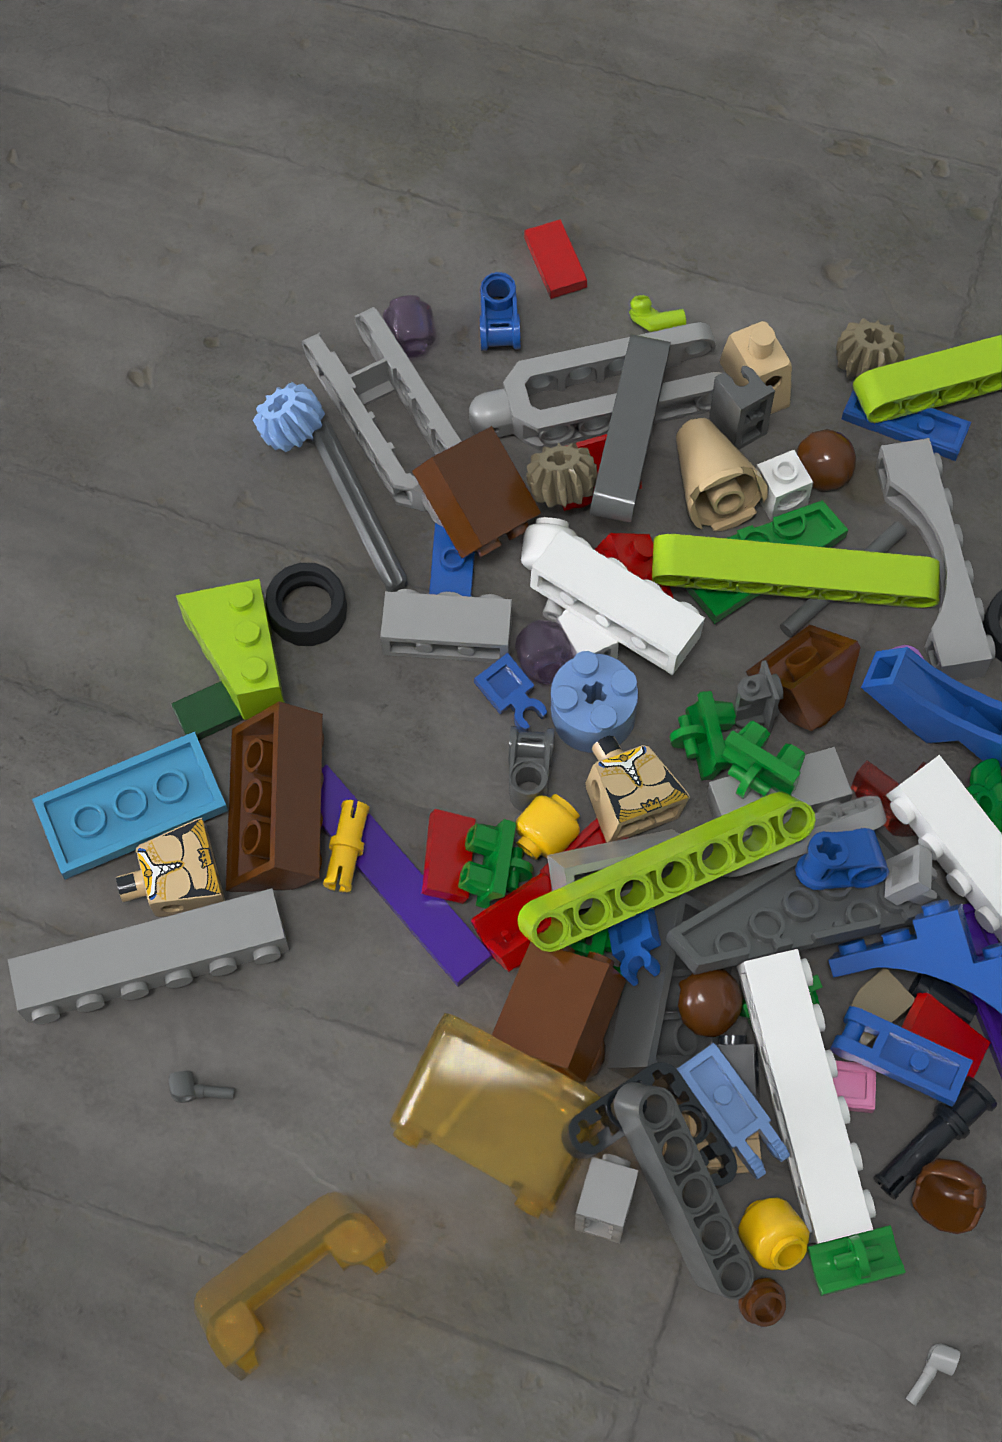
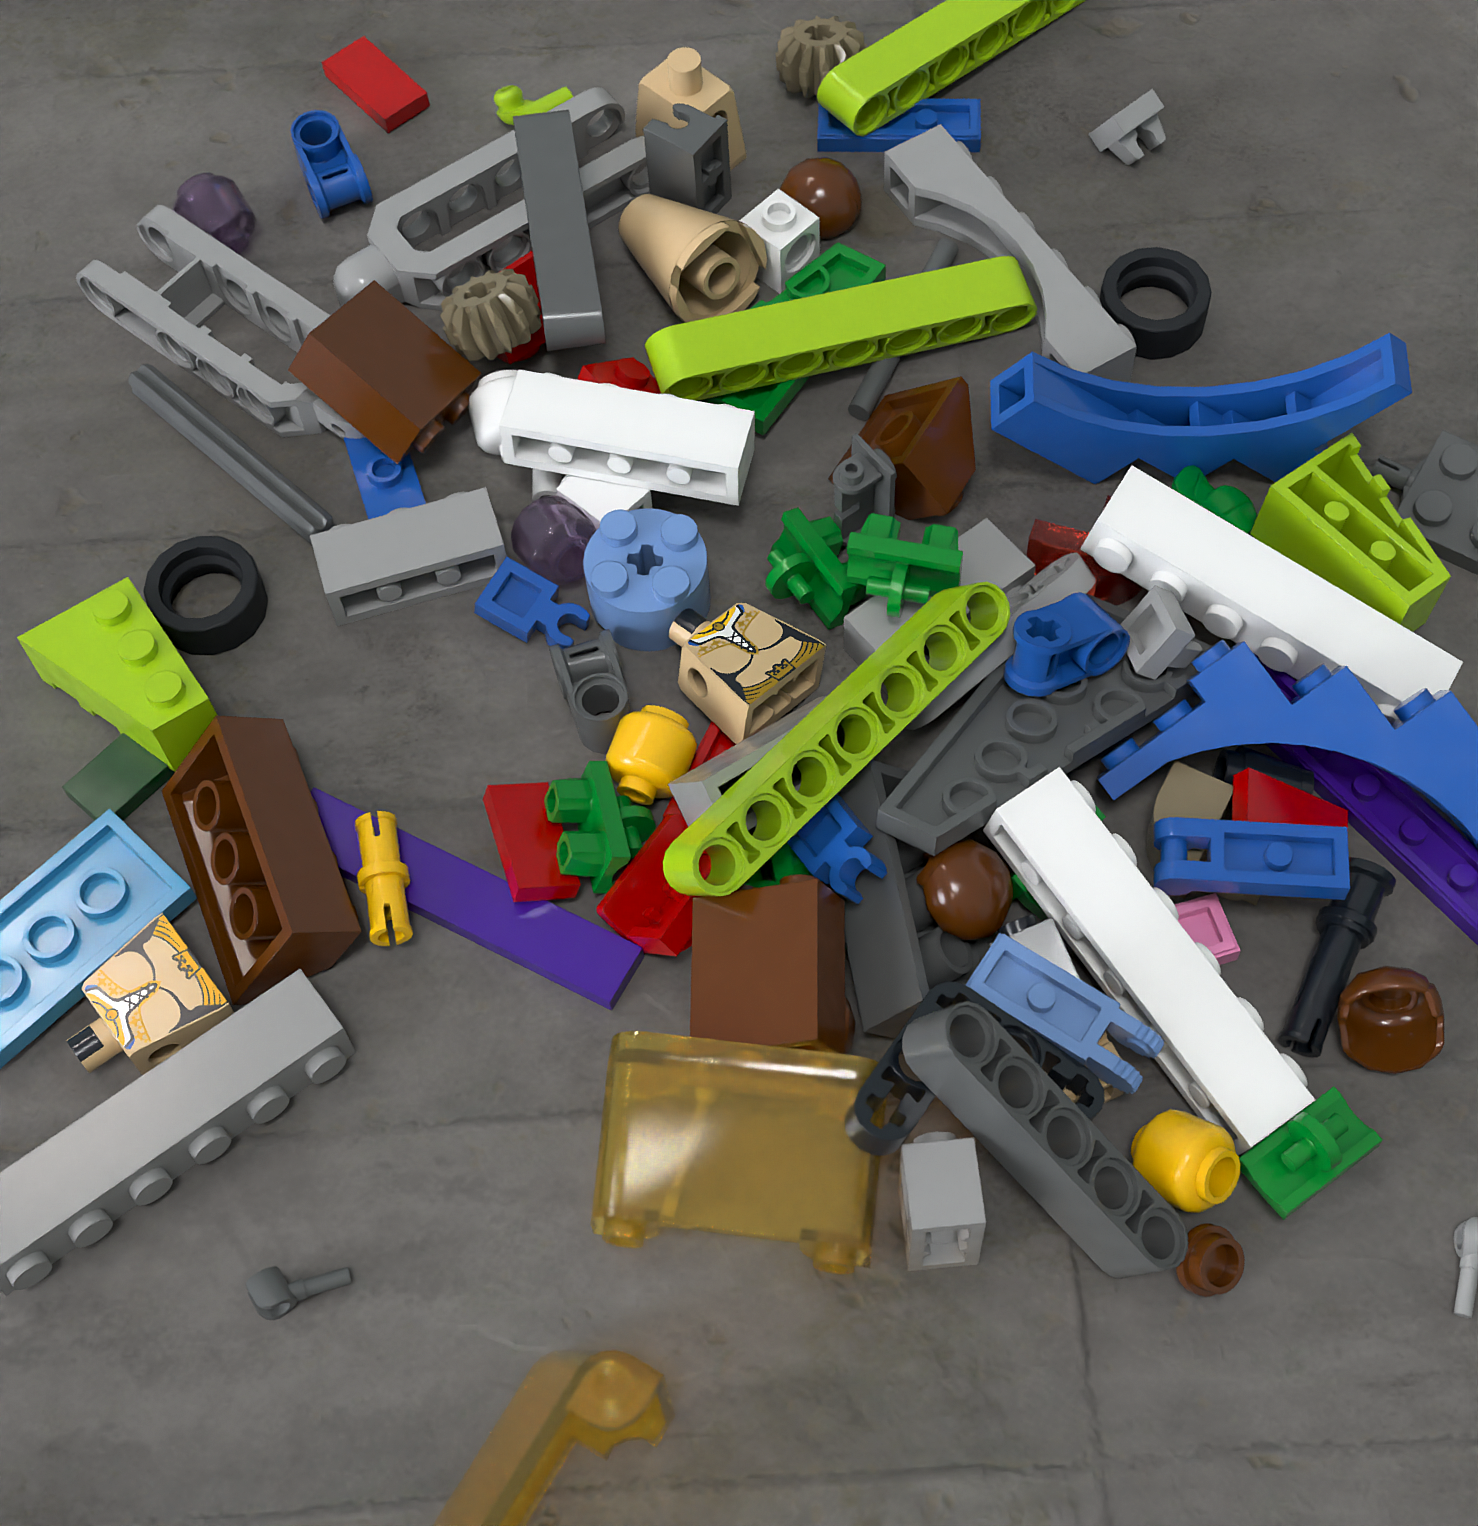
camera: 20 degrees left, 5 degrees down
light blue gear [253,382,325,452] -> none

